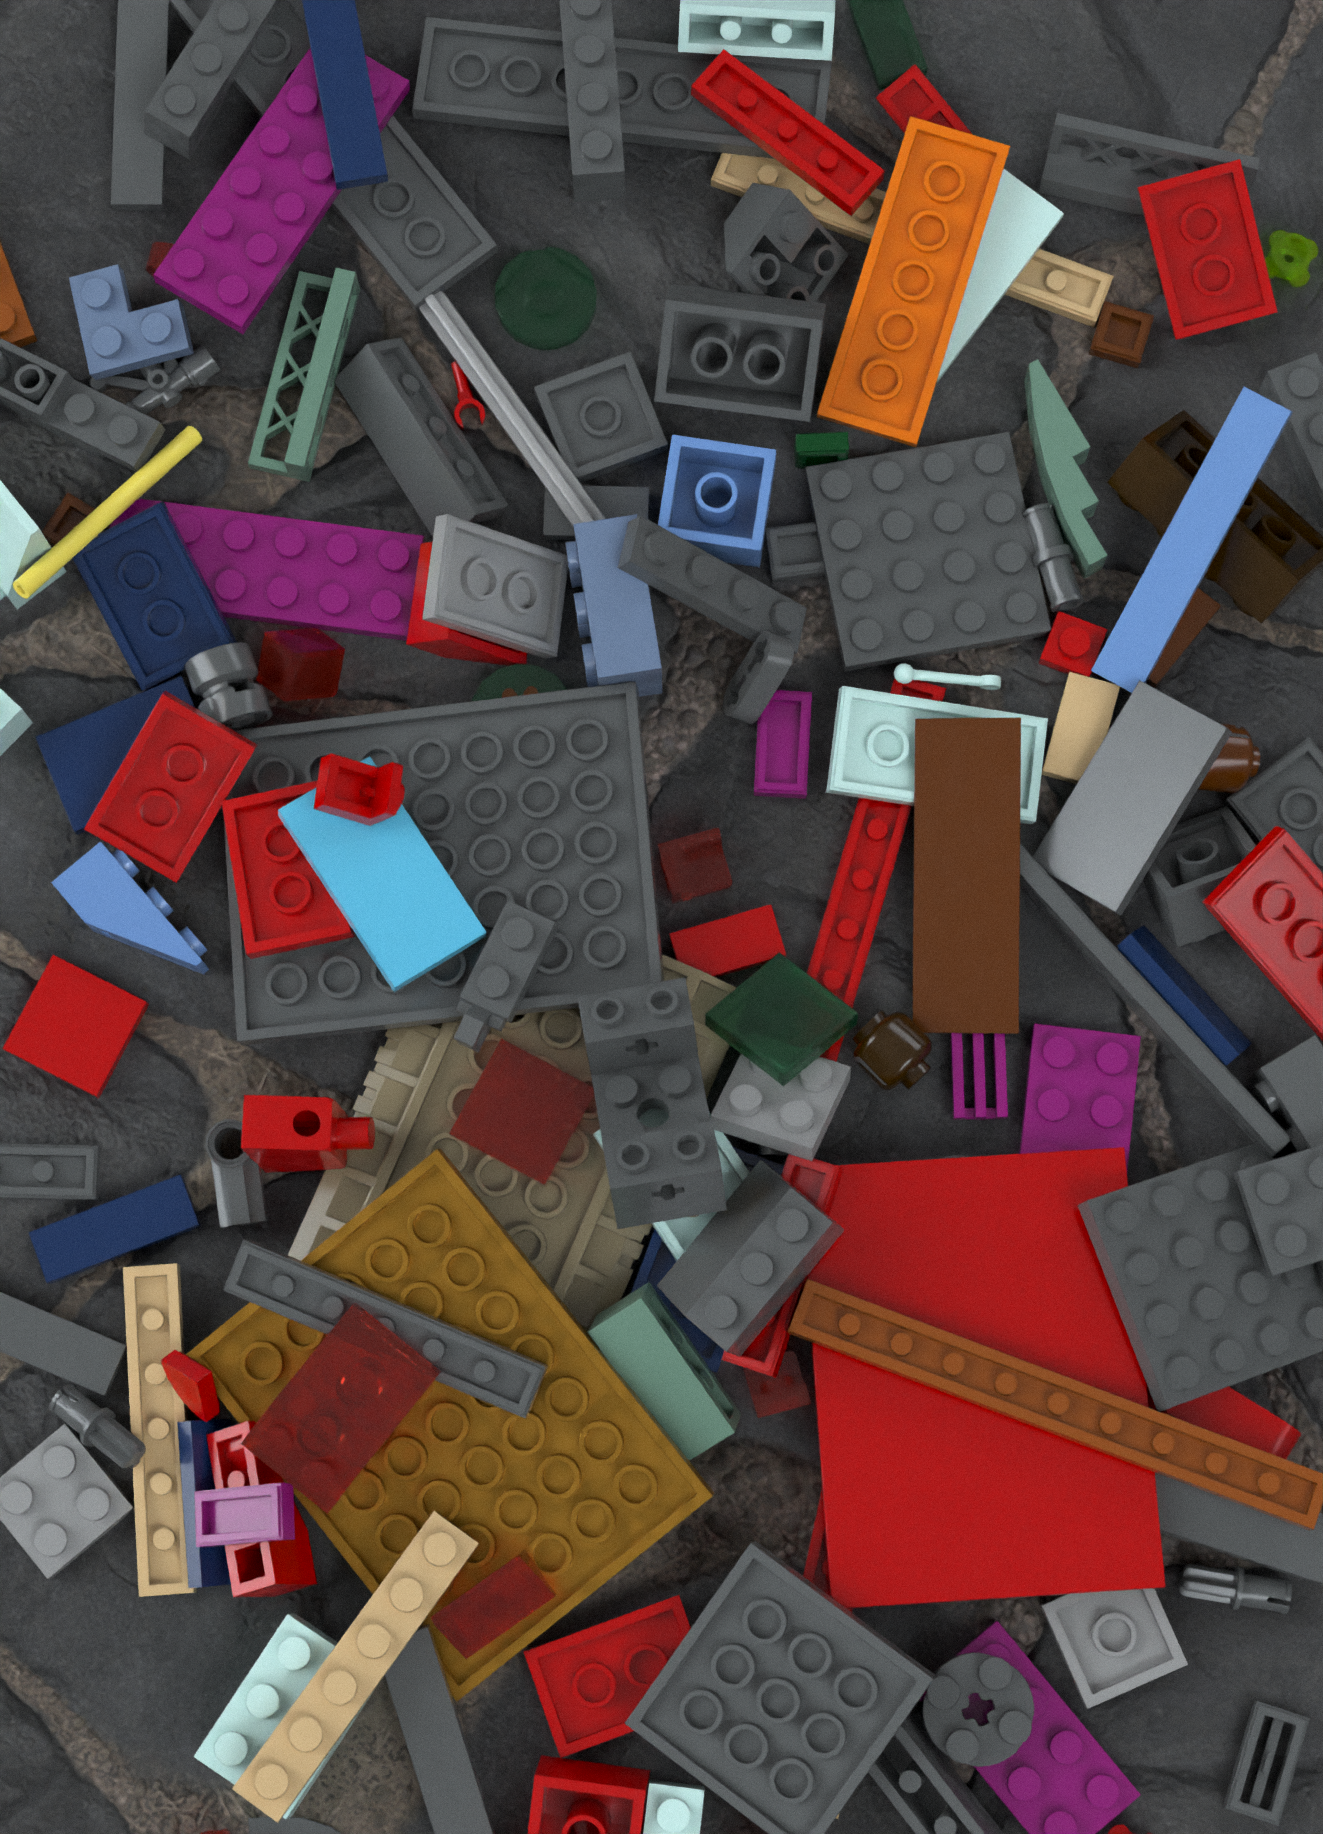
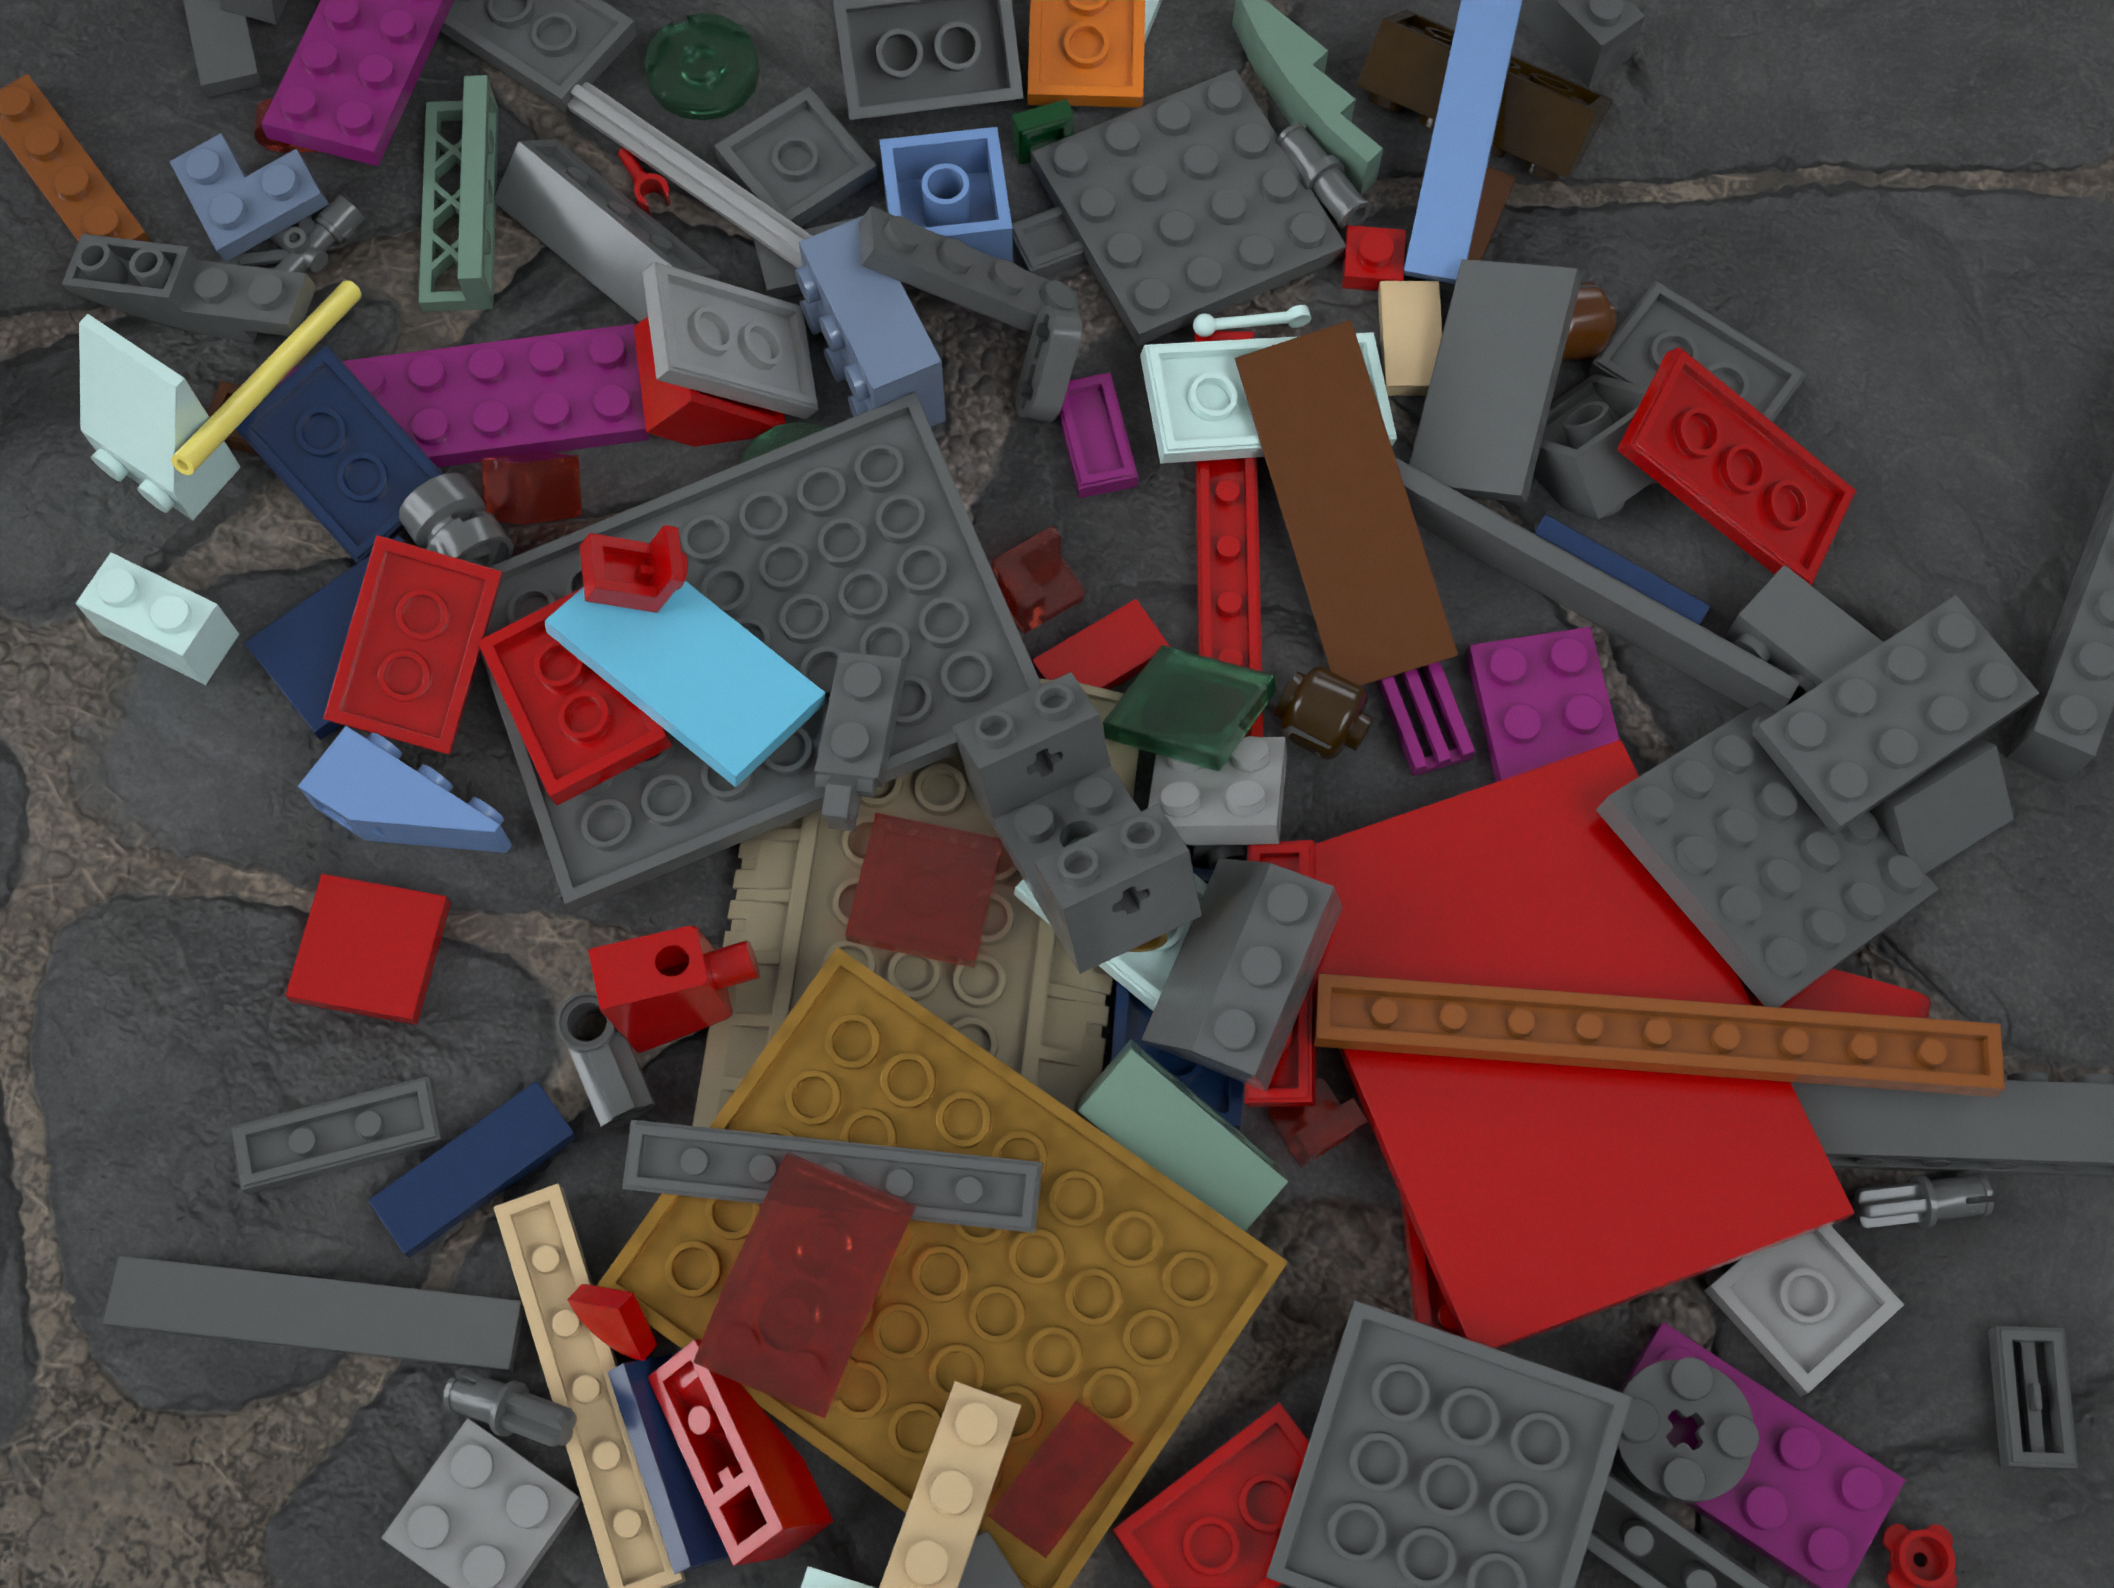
camera: 20 degrees left, 10 degrees down
tile [195,1483,295,1547] -> none

